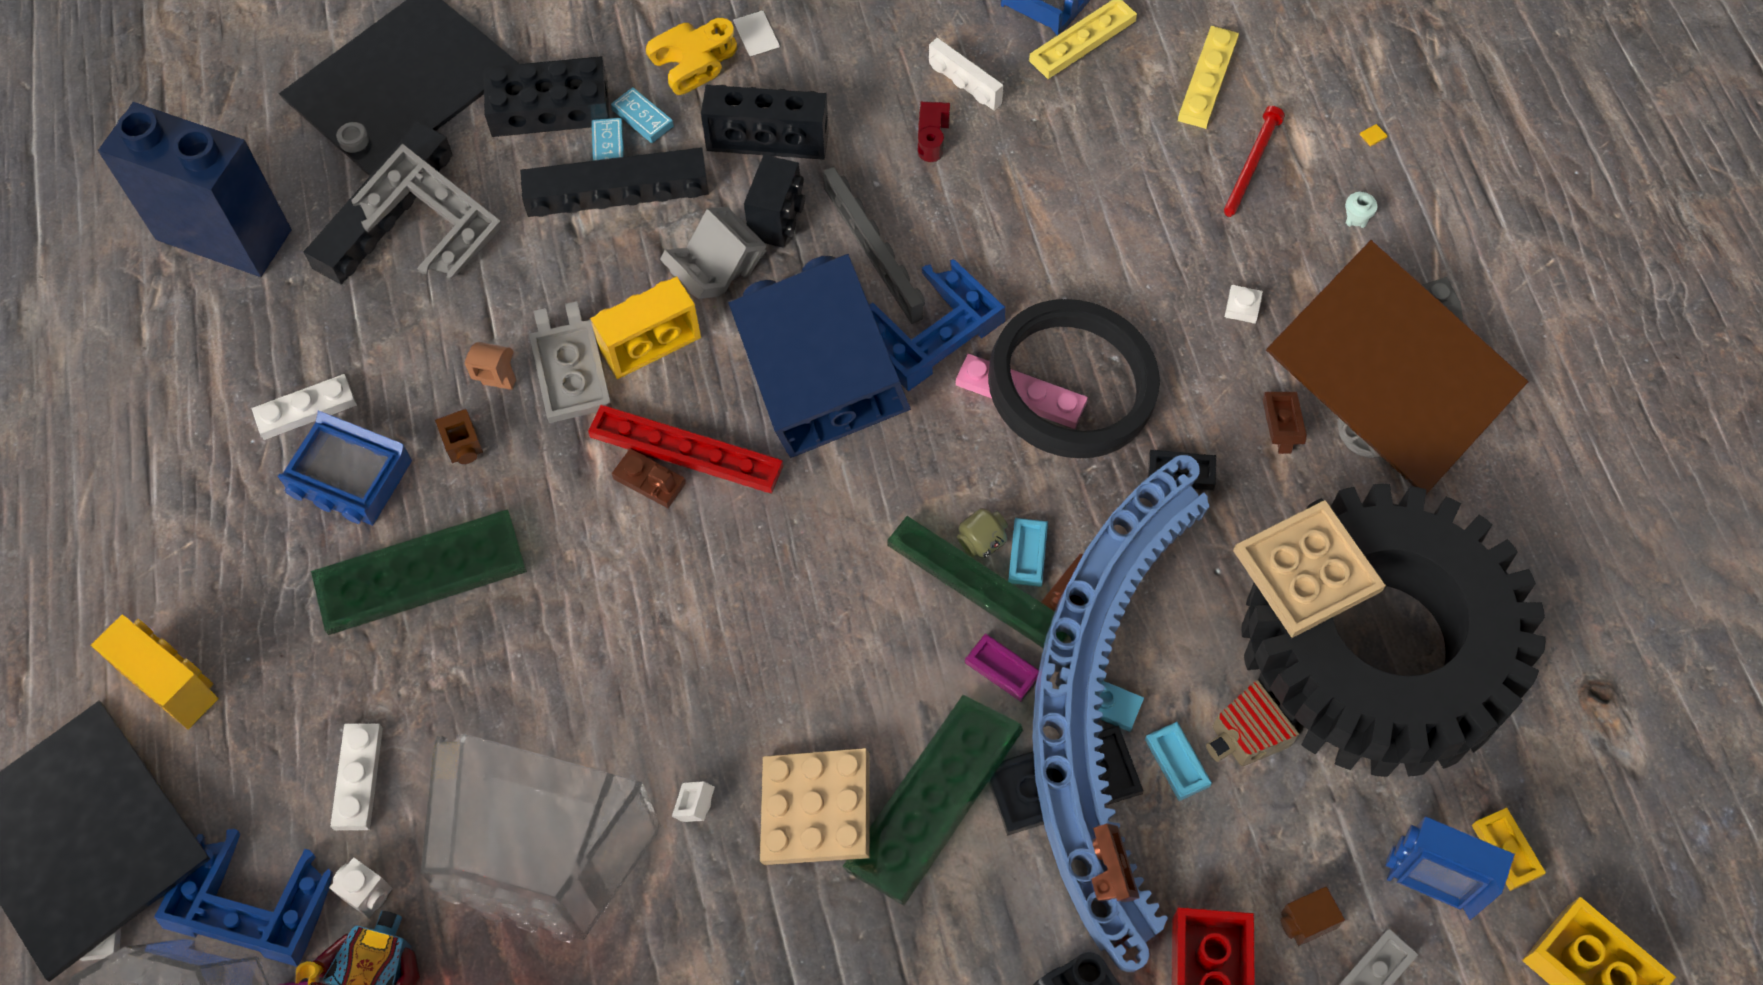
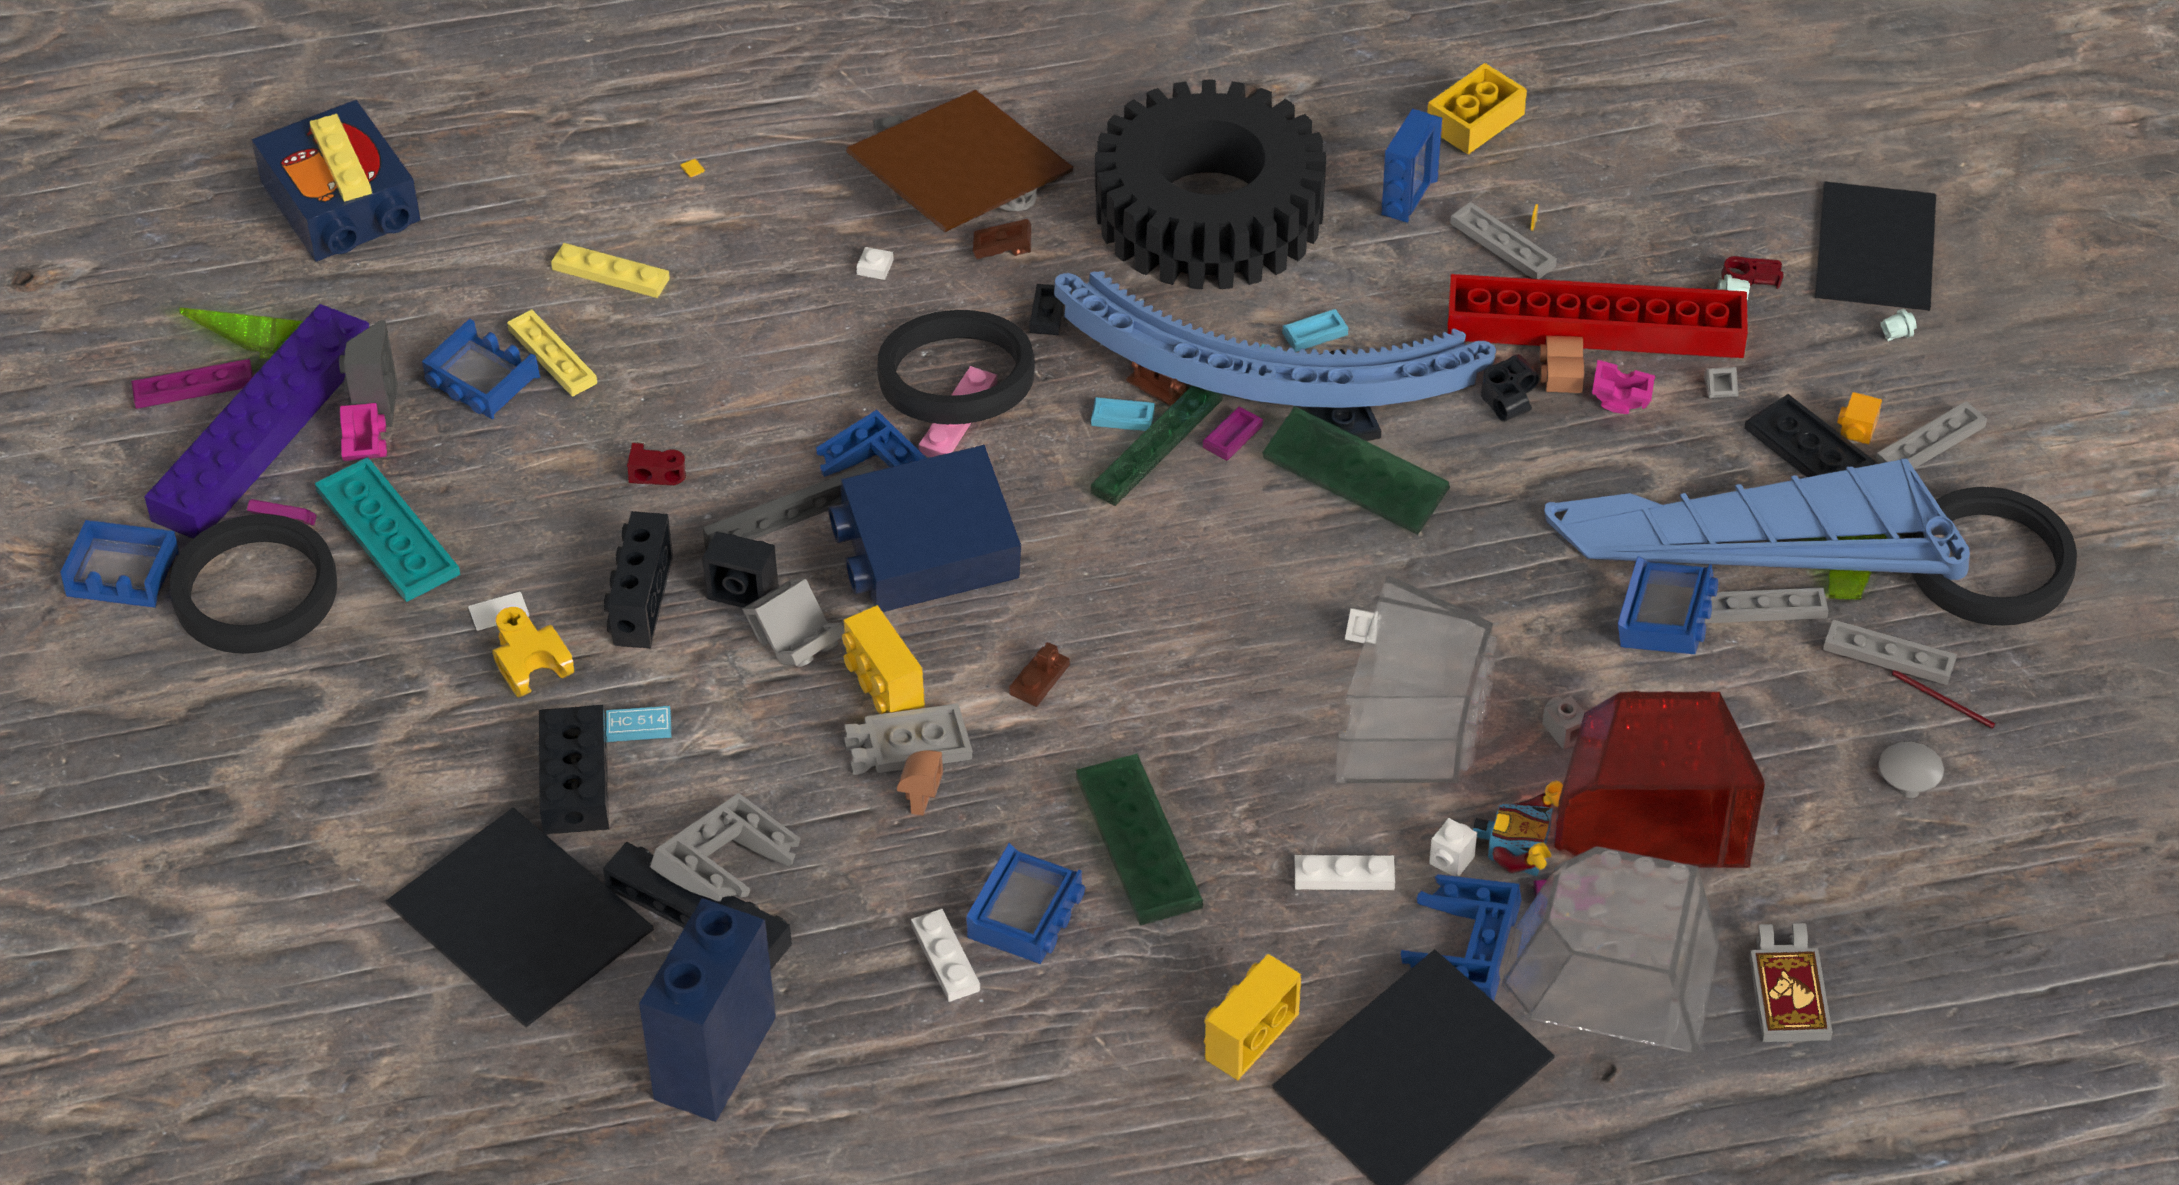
camera: 90 degrees left, 15 degrees down
light grey tile [336,122,369,153] -> none
reddish brown brick [435,408,483,464] -> none
black brick [520,147,709,217] -> none
red plate [588,405,783,494] -> none
medium azure tile [611,87,674,143] -> none
tan plate [760,748,870,865] -> none
white plate [929,38,1003,111] -> none
olive head [957,508,1008,558] -> none
copper hinge [1091,823,1140,902] -> none
dark tan torso [1206,680,1299,766] -> none
red bar [1224,106,1285,217] -> none
tan plate [1233,500,1386,638] -> none
reddish brown brick [1281,886,1345,947] -> none
light aqua hose [1345,192,1377,228] -> none
yellow plate [1471,807,1546,891] -> none

